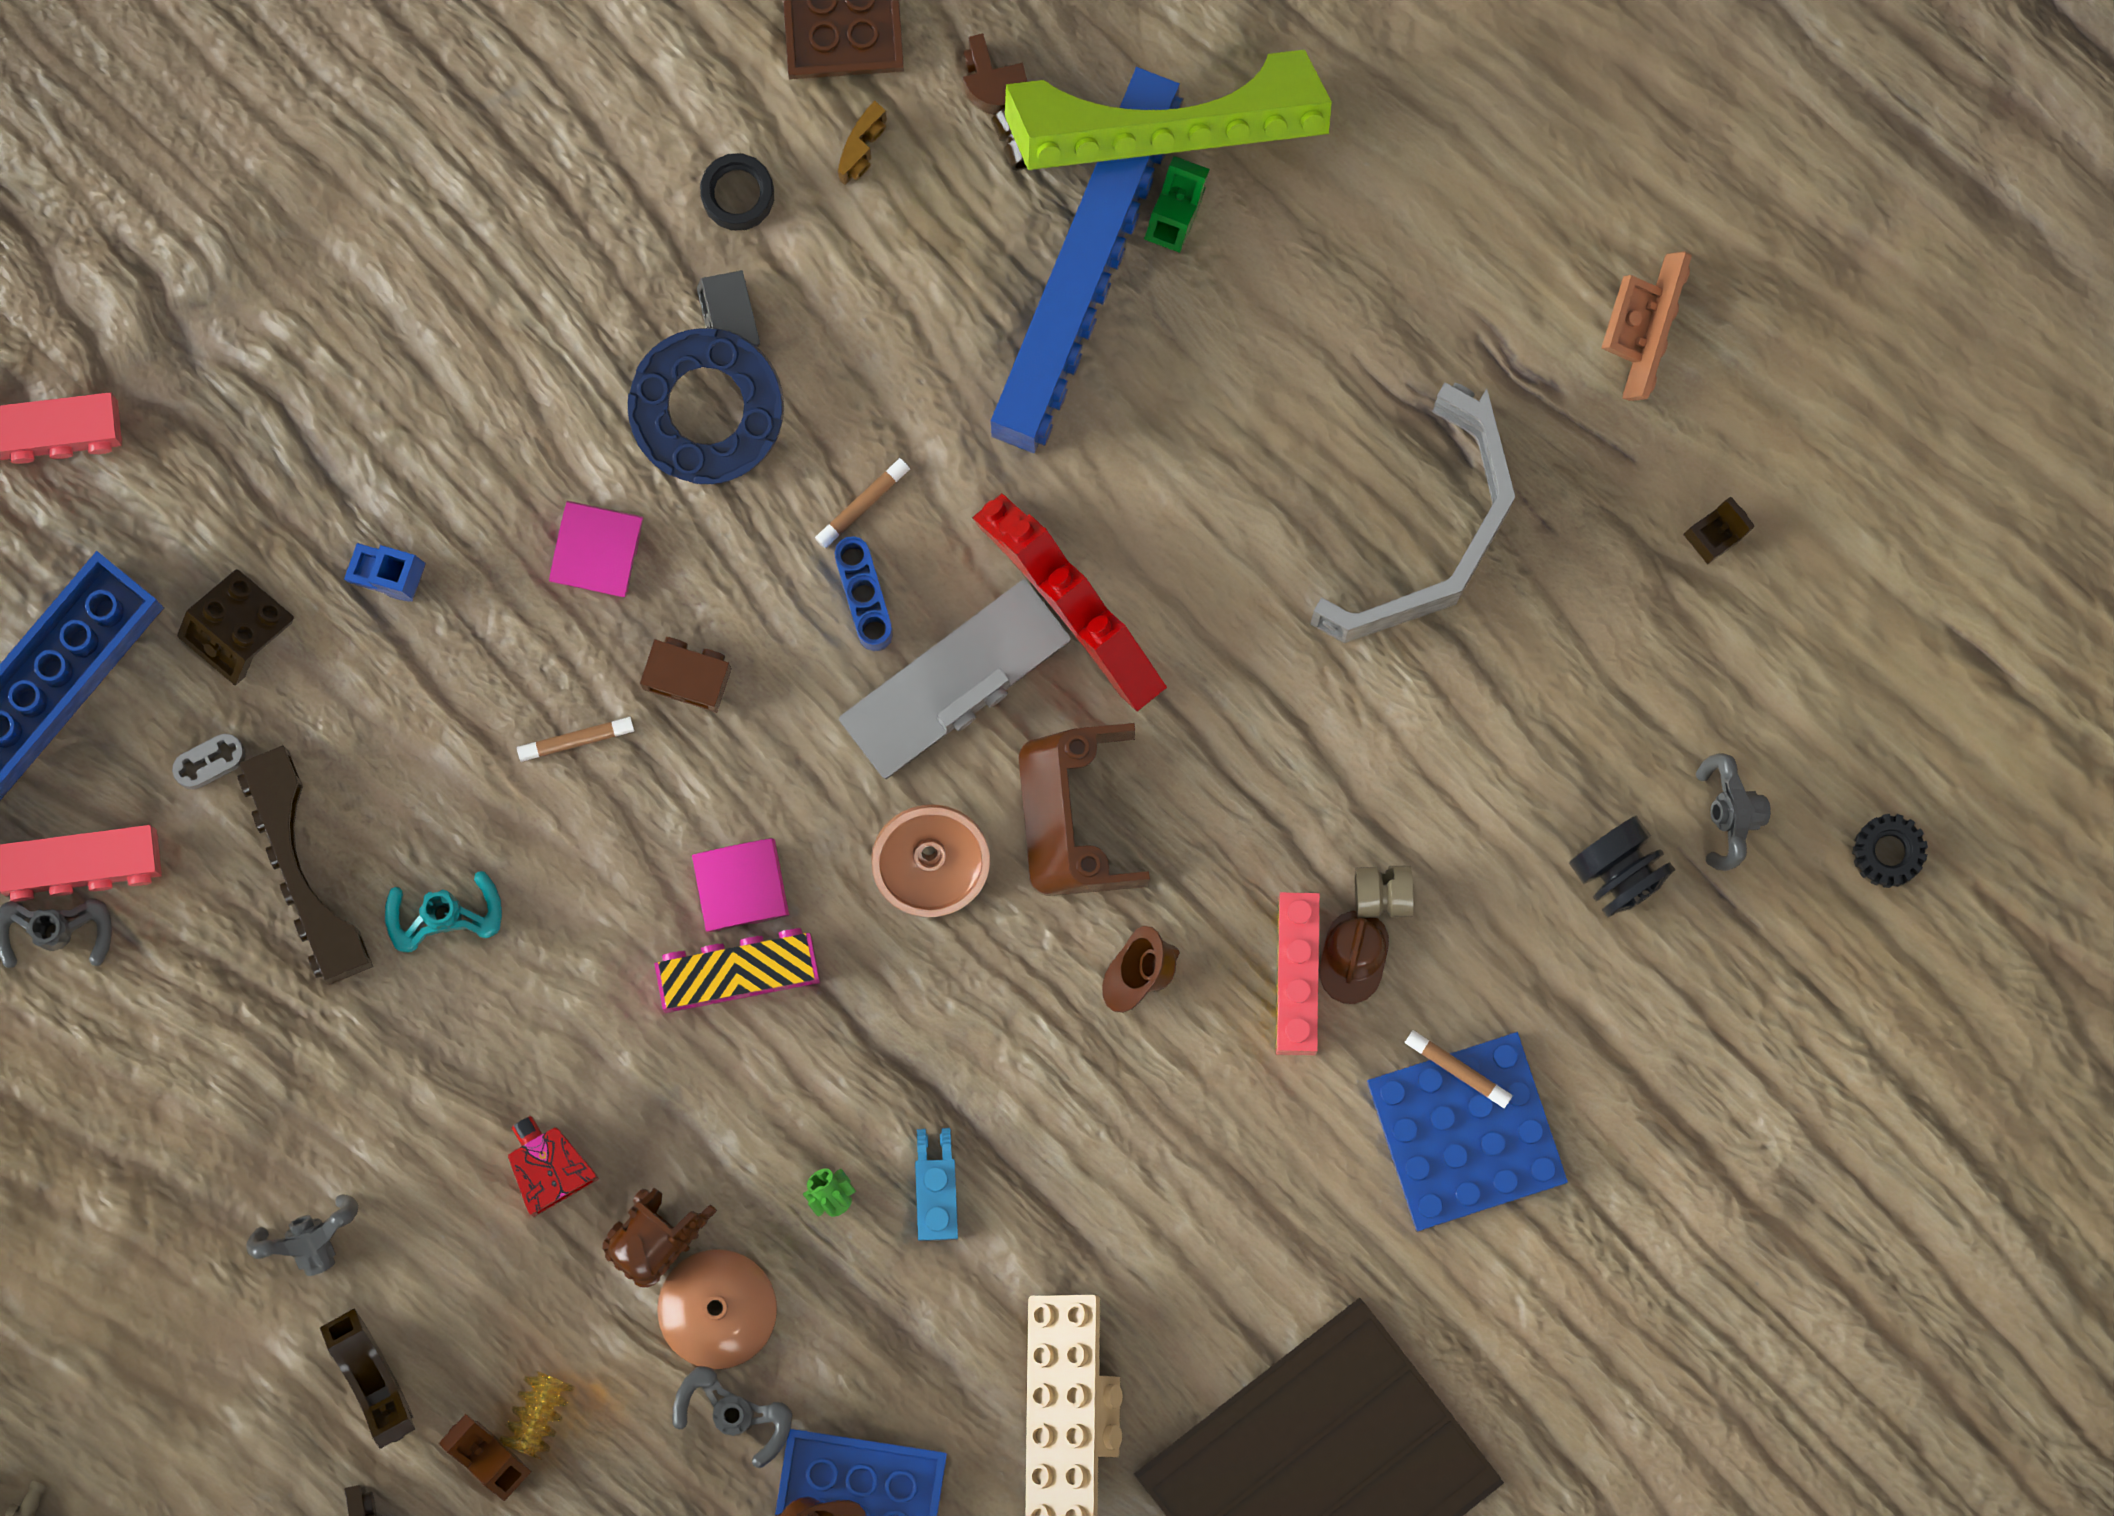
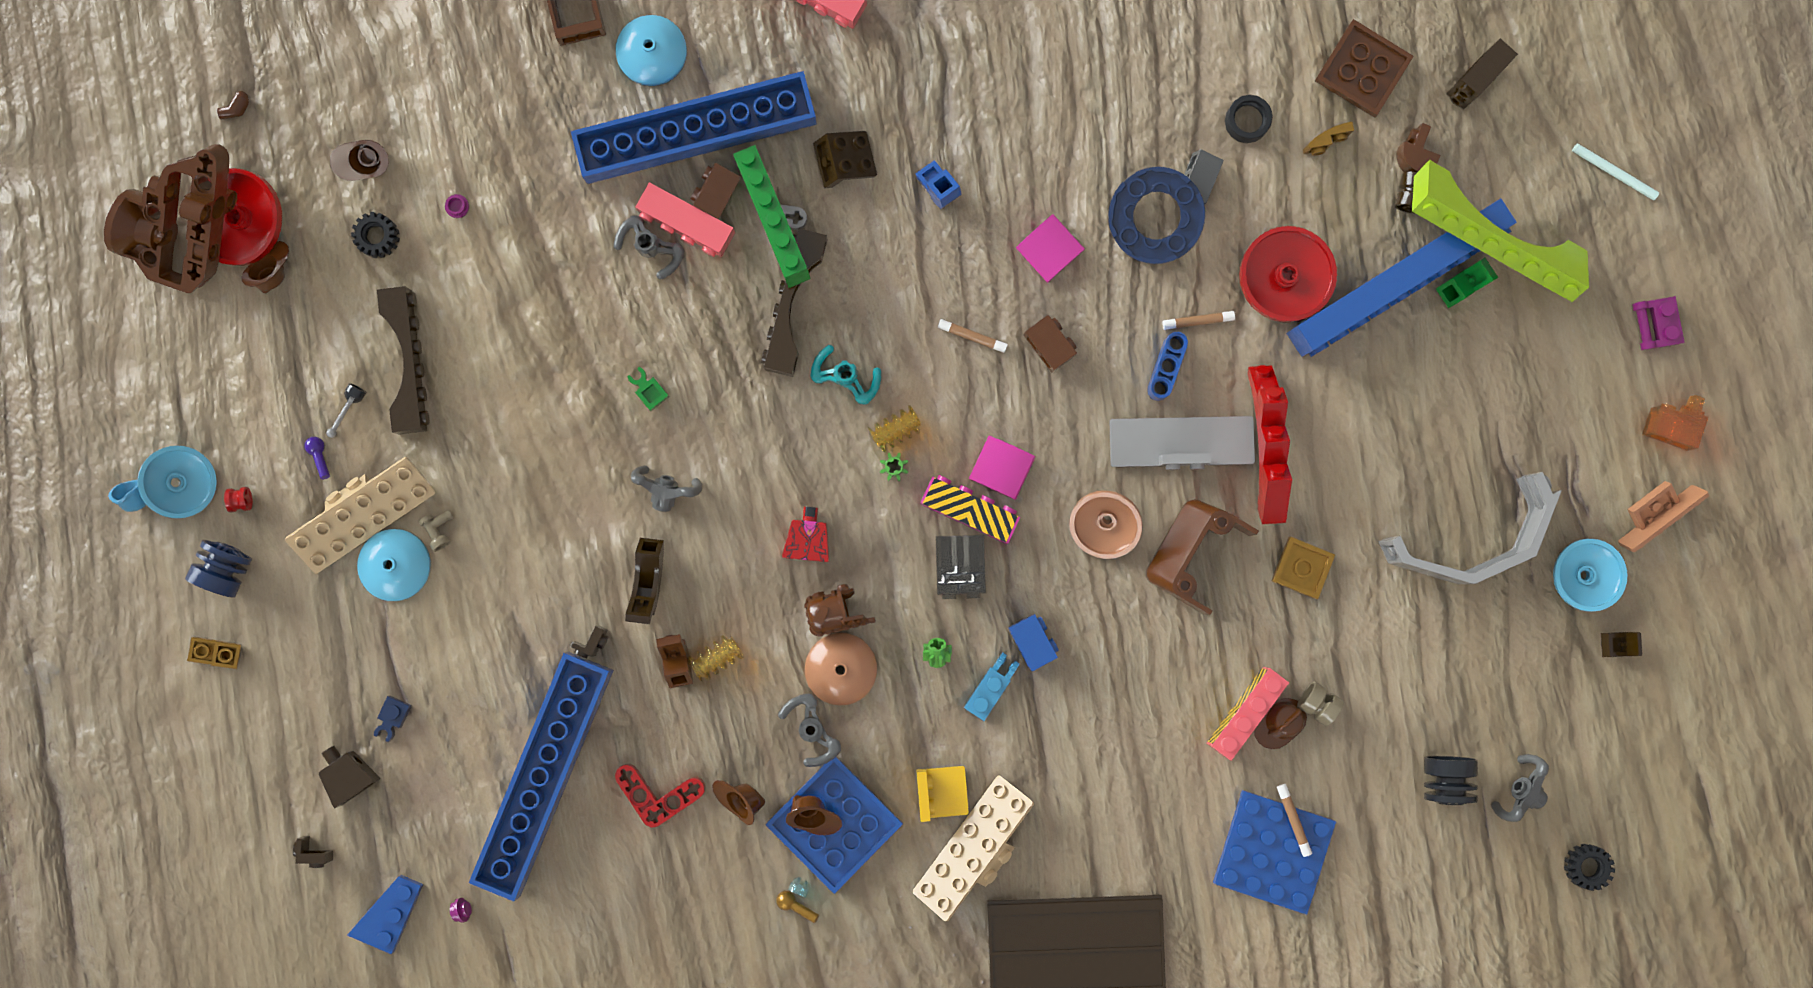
camera: 30 degrees right, 5 degrees up
reddish brown piece [1102,926,1180,1013] -> none
none -> green plate [627,367,670,411]
none -> reddish brown brick [690,163,741,219]
none -> green arch [733,145,811,288]
none -> clear yellow piece [868,405,921,452]
none -> bright green gear [880,453,908,481]
none -> yellow bracket [916,766,969,822]
none -> clear smoke brick [935,535,986,599]
none -> blue brick [1008,614,1059,671]
none -> red dish [1239,226,1337,323]
none -> pearl gold plate [1271,537,1335,599]
none -> medium azure dish [1553,539,1628,611]
none -> magenta plate [1632,296,1685,351]
none -> clear orange hinge [1642,395,1709,451]

